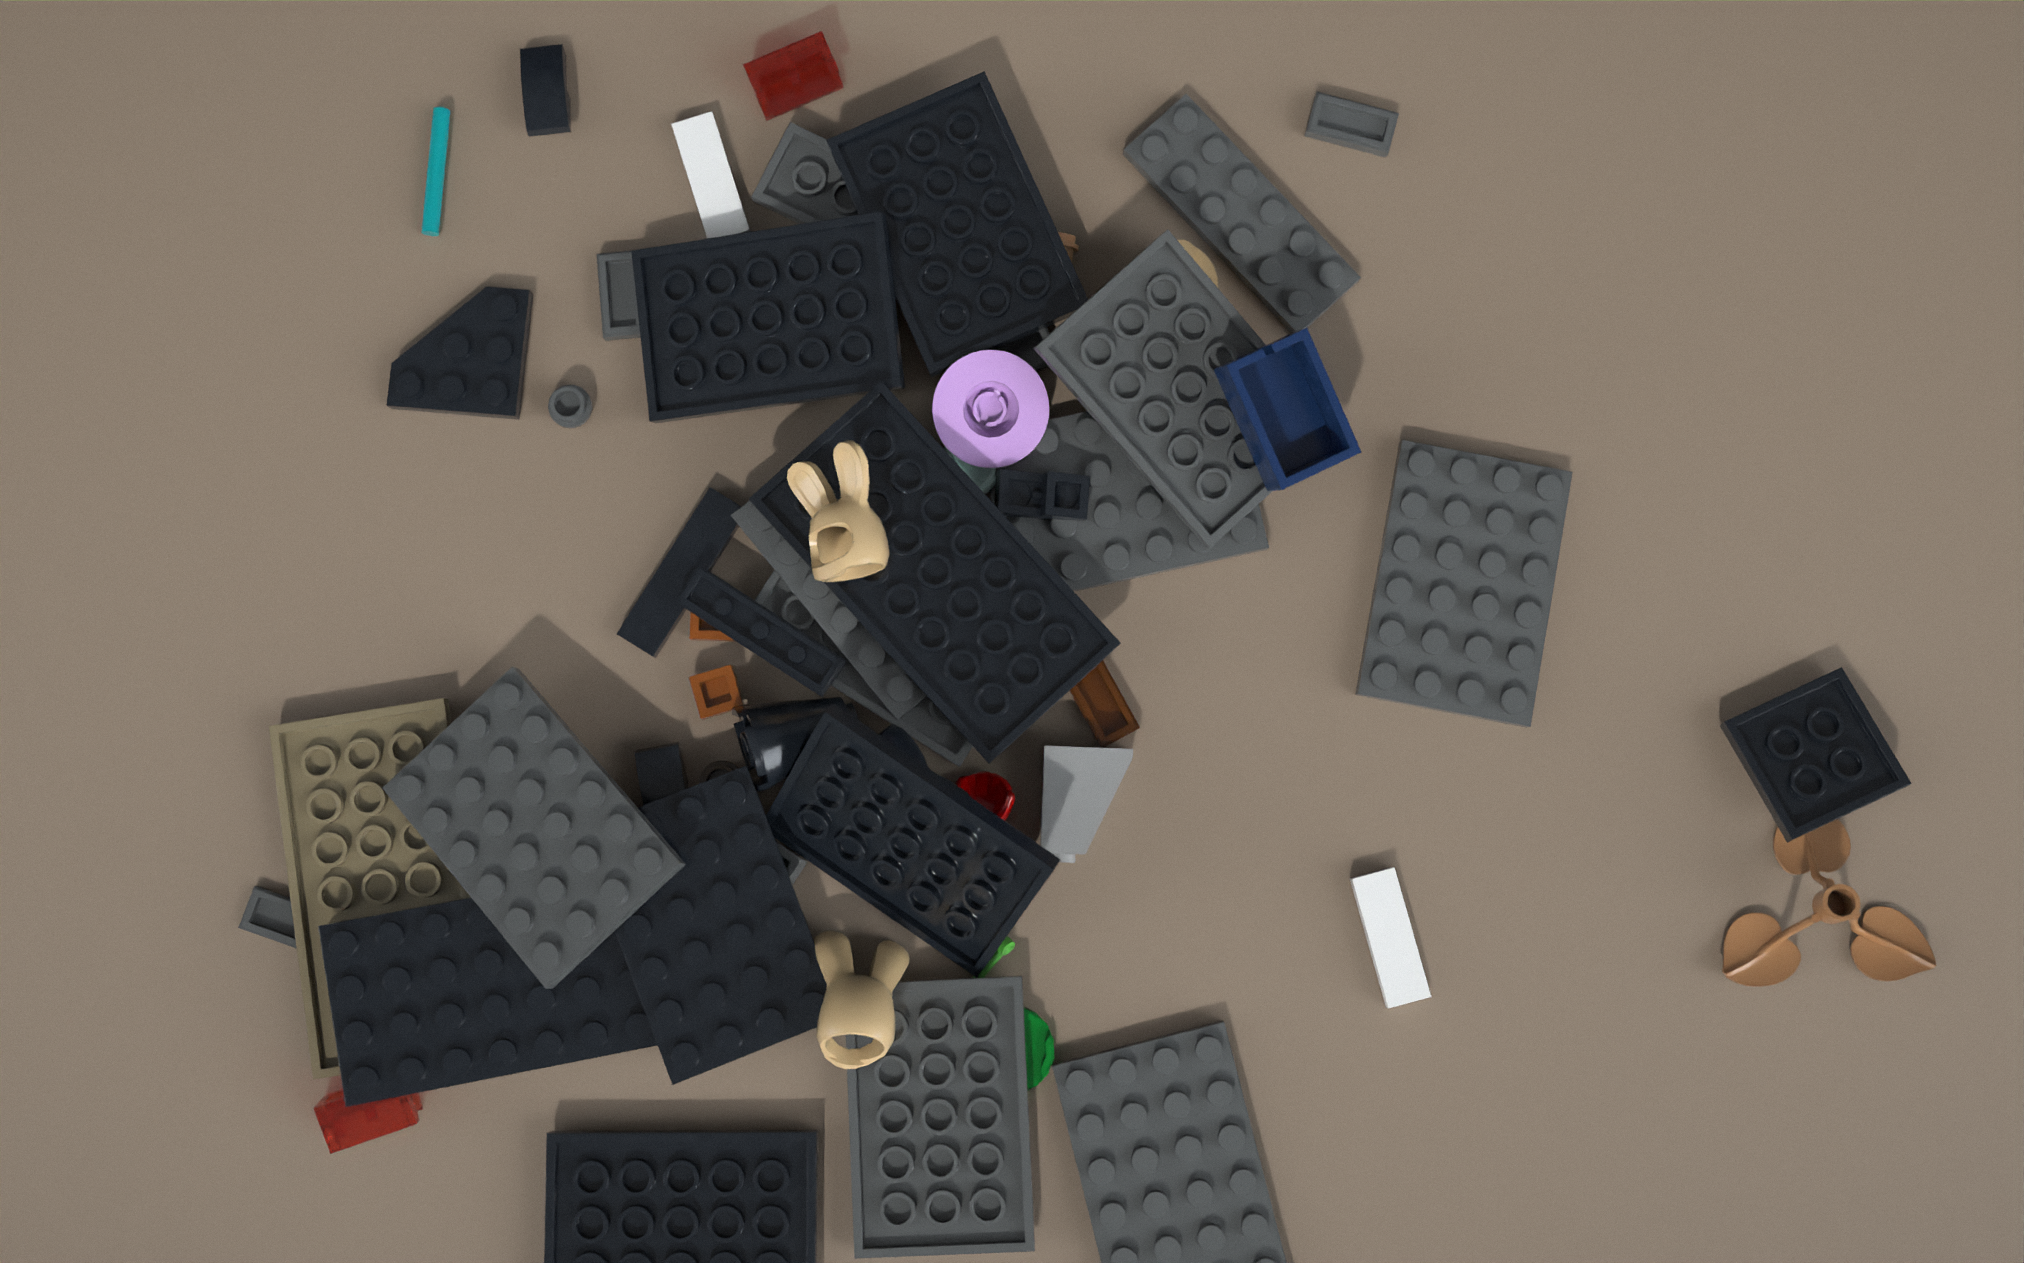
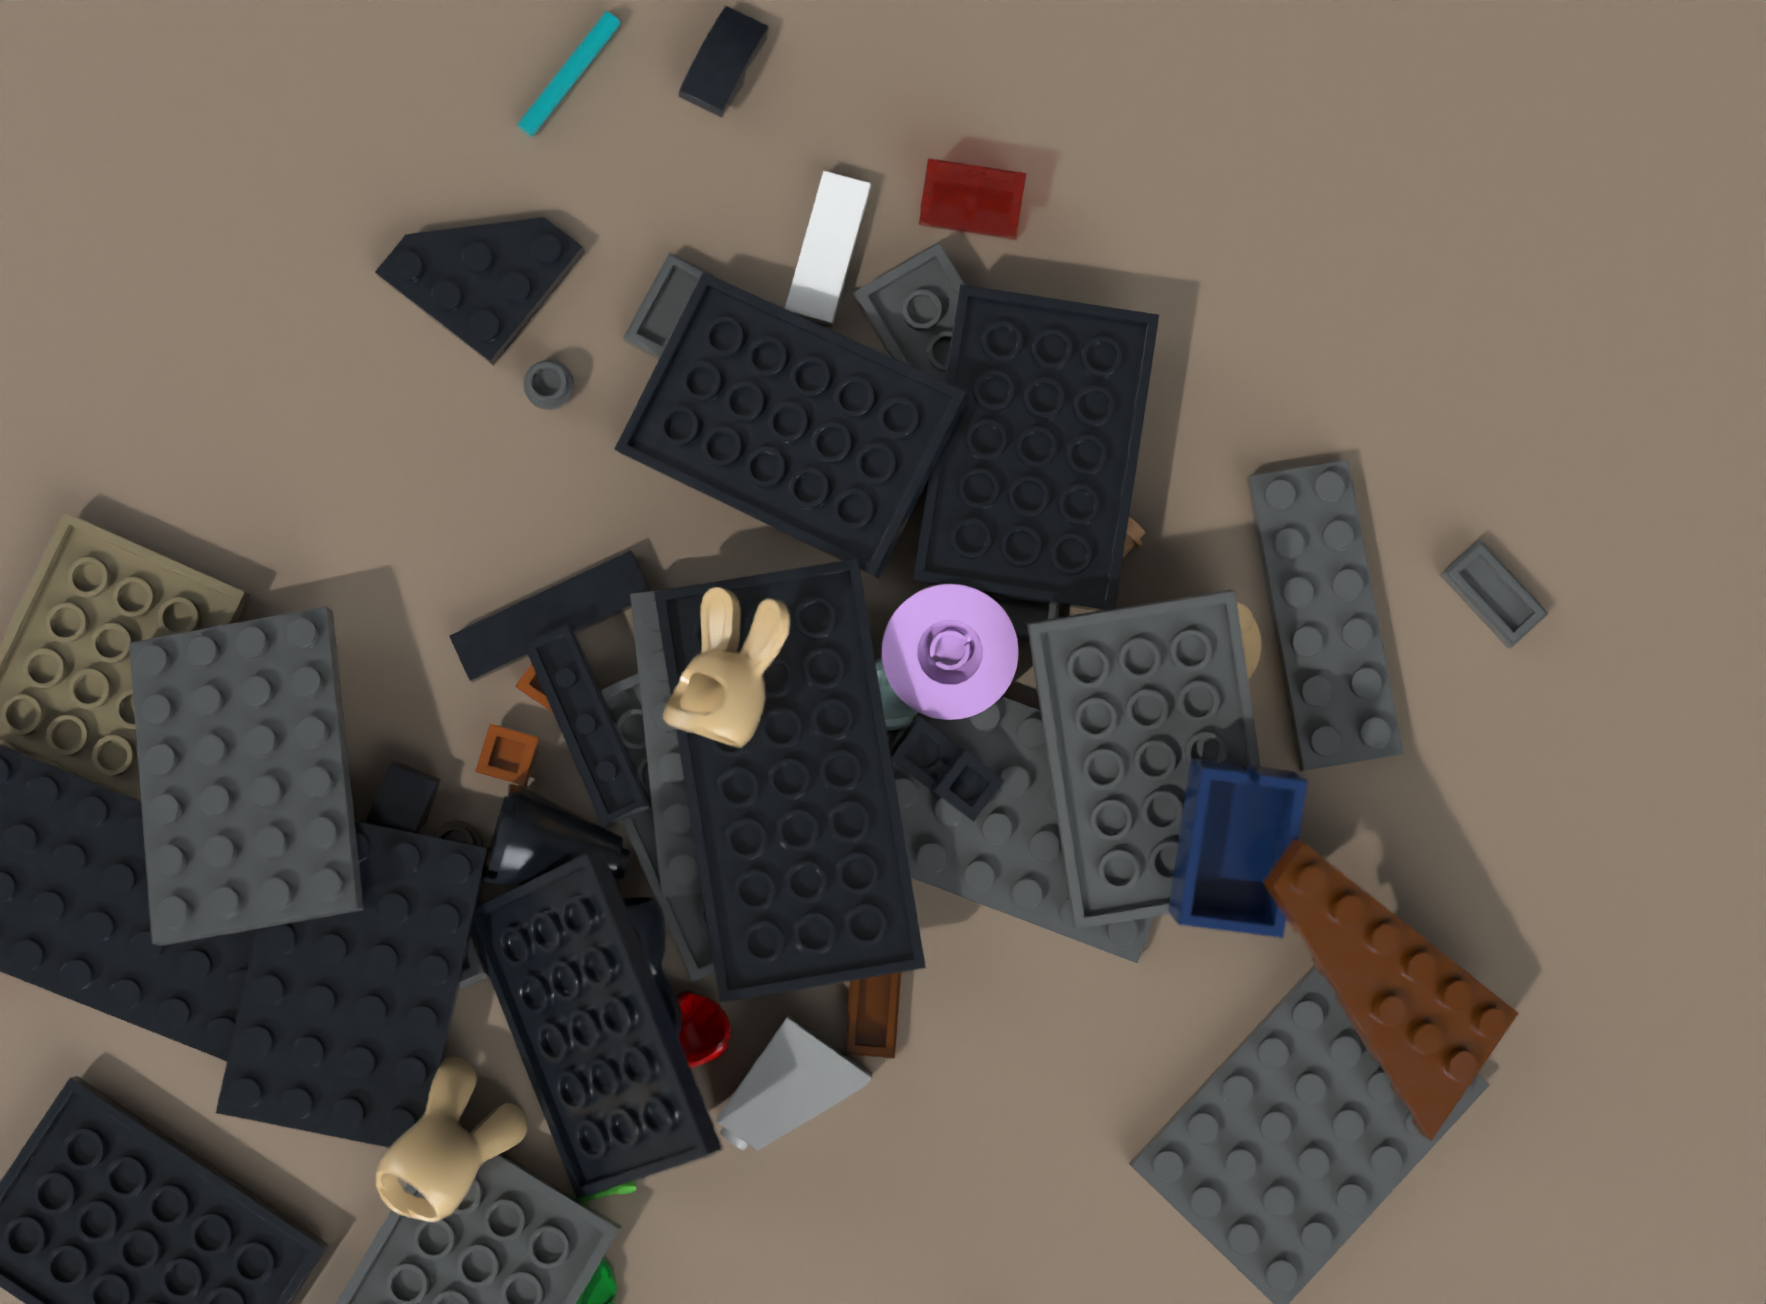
camera: 35 degrees right, 0 degrees up
none -> reddish brown wing [1264,839,1519,1141]

